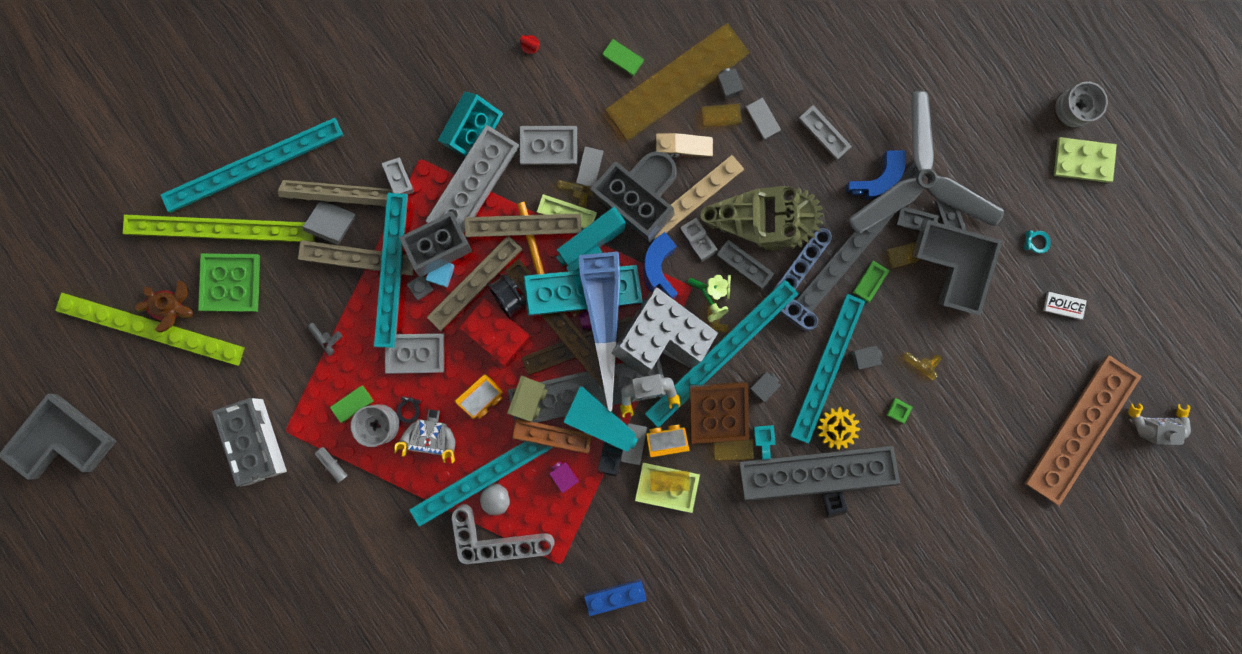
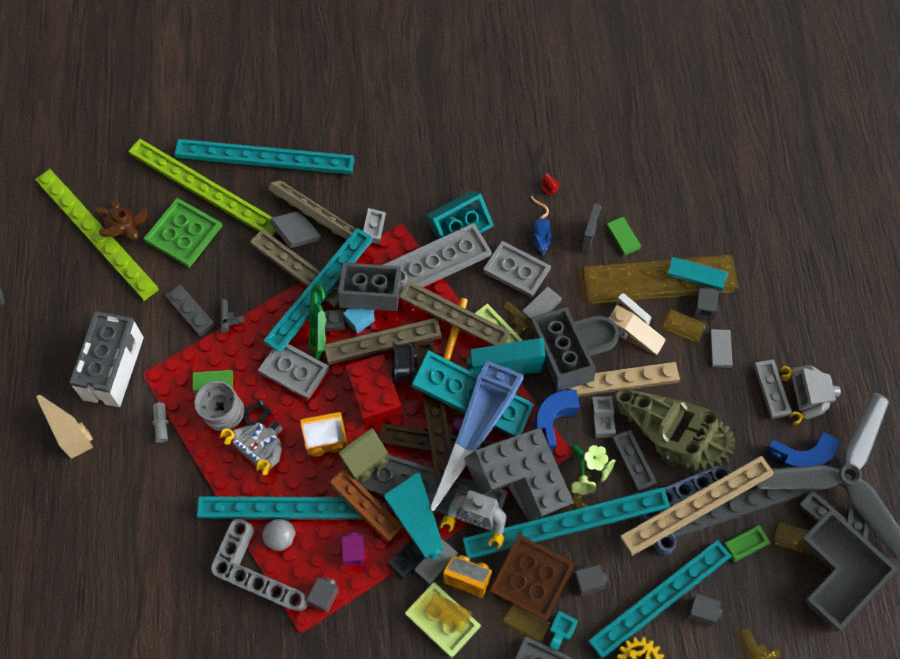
camera: 30 degrees right, 20 degrees down
none -> tan slope [36,395,93,459]
none -> dark grey plate [165,284,215,337]
none -> dark grey brick [307,577,339,614]
none -> green plate [308,285,327,360]
none -> blue animal [531,196,552,255]
none -> dark grey tile [581,203,601,254]
none -> white tile [616,293,651,325]
none -> tan plate [621,456,774,556]
none -> teal tile [667,257,728,291]
none -> light grey torso [780,365,841,426]

